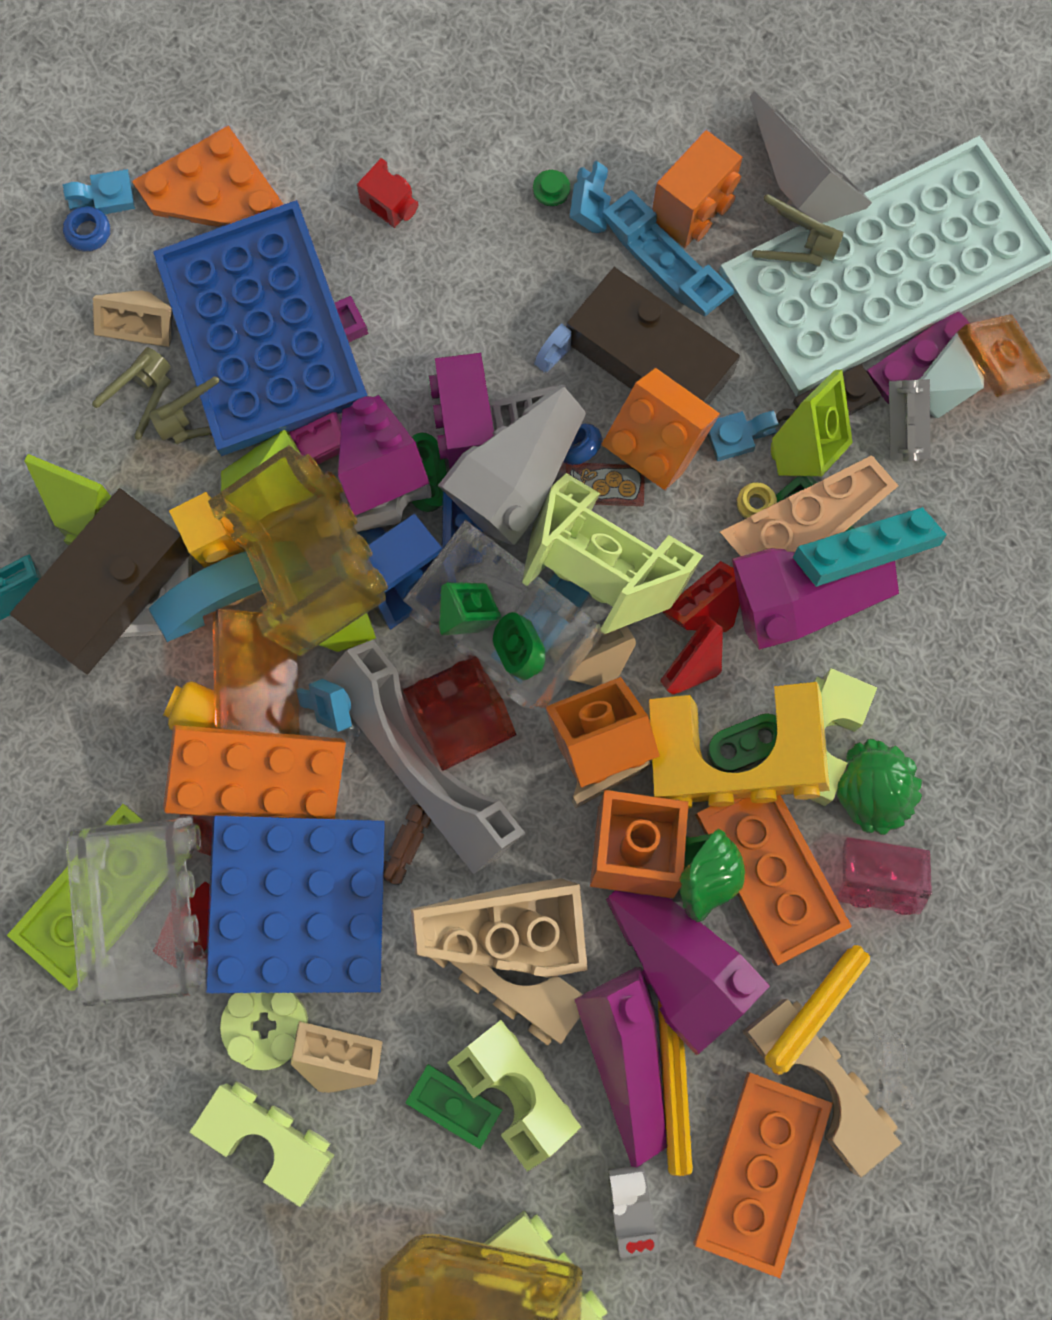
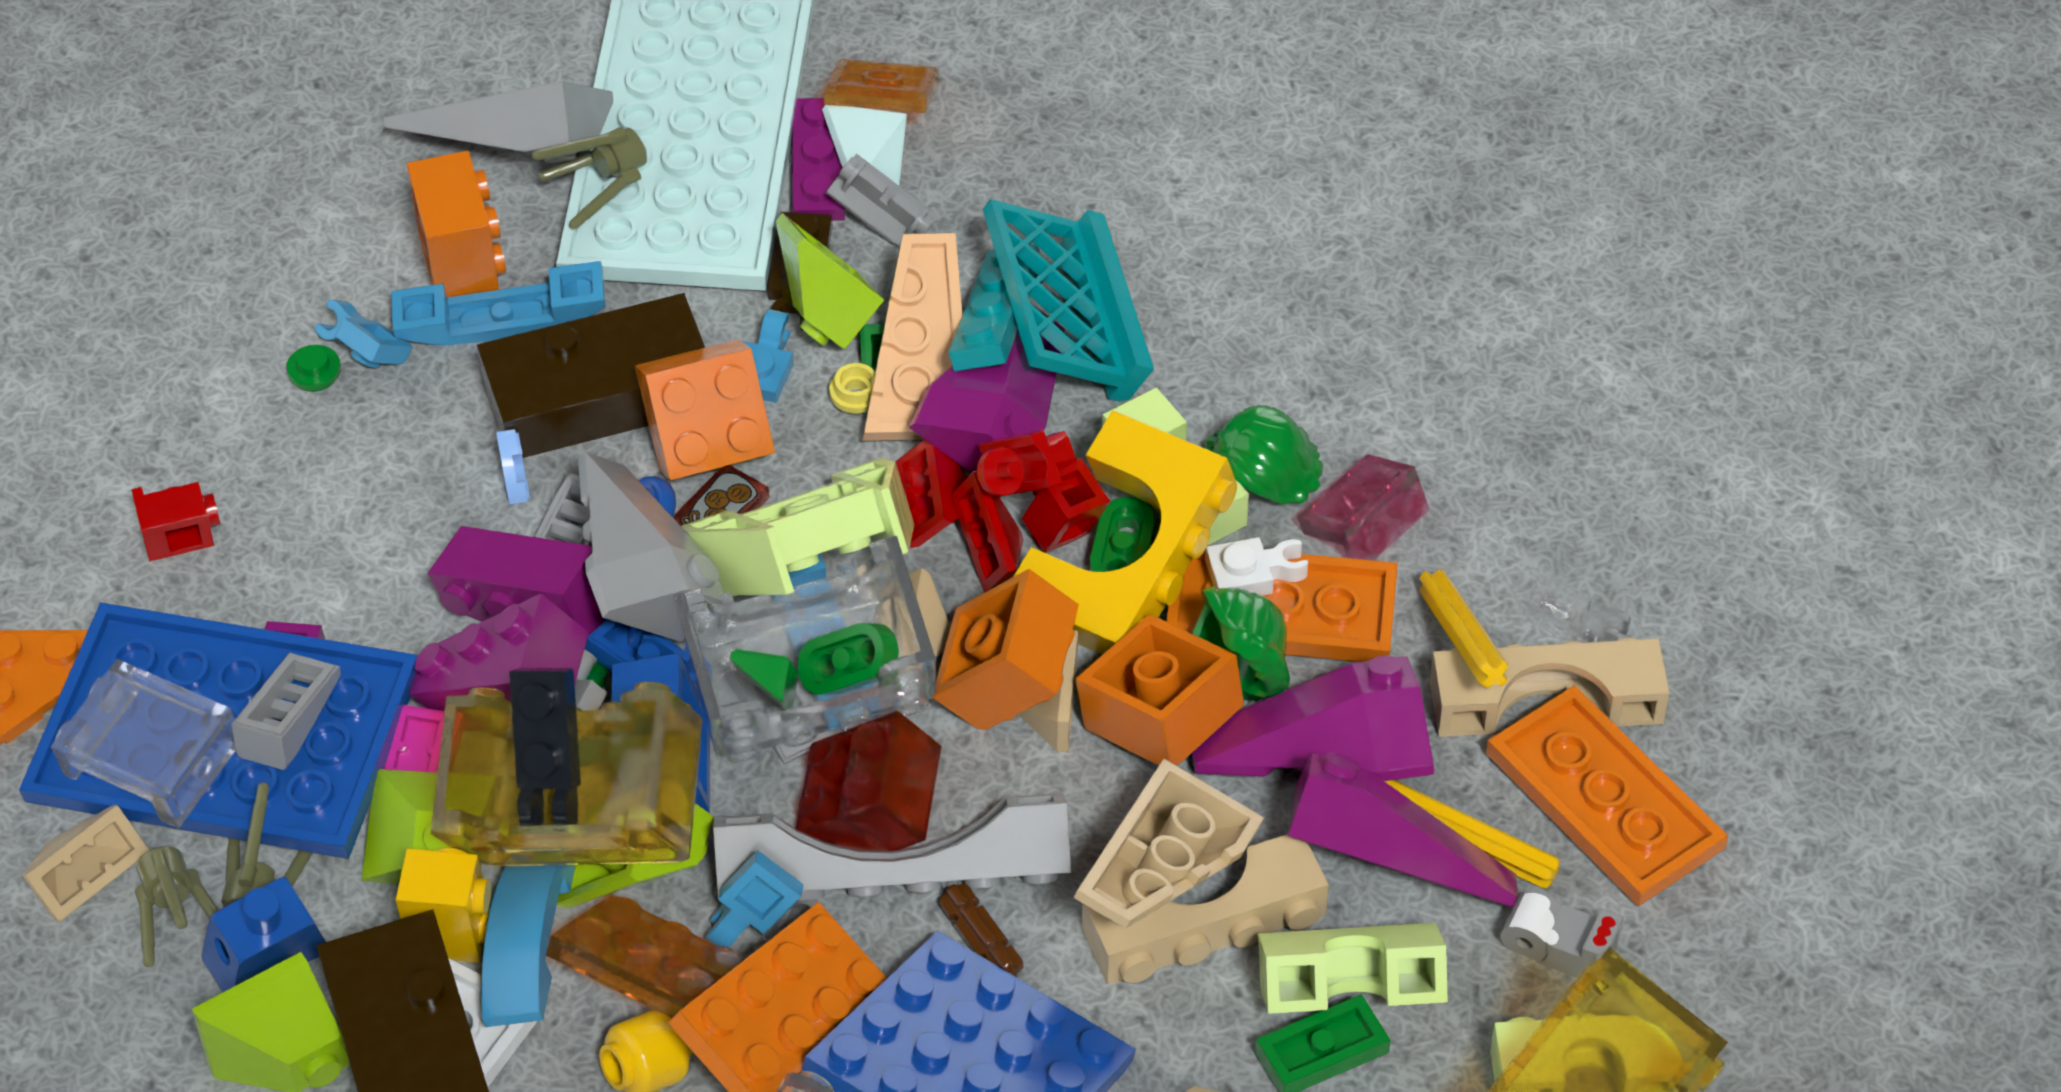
camera: 55 degrees left, 25 degrees down
none -> clear panel [51,659,236,829]
none -> blue torso [201,877,326,993]
none -> light grey slope [231,653,341,770]
none -> black hinge [509,668,581,835]
none -> red hips [977,429,1076,497]
none -> teal fence [982,199,1154,402]
none -> red brick [1022,458,1111,553]
none -> white plate [1205,537,1308,596]

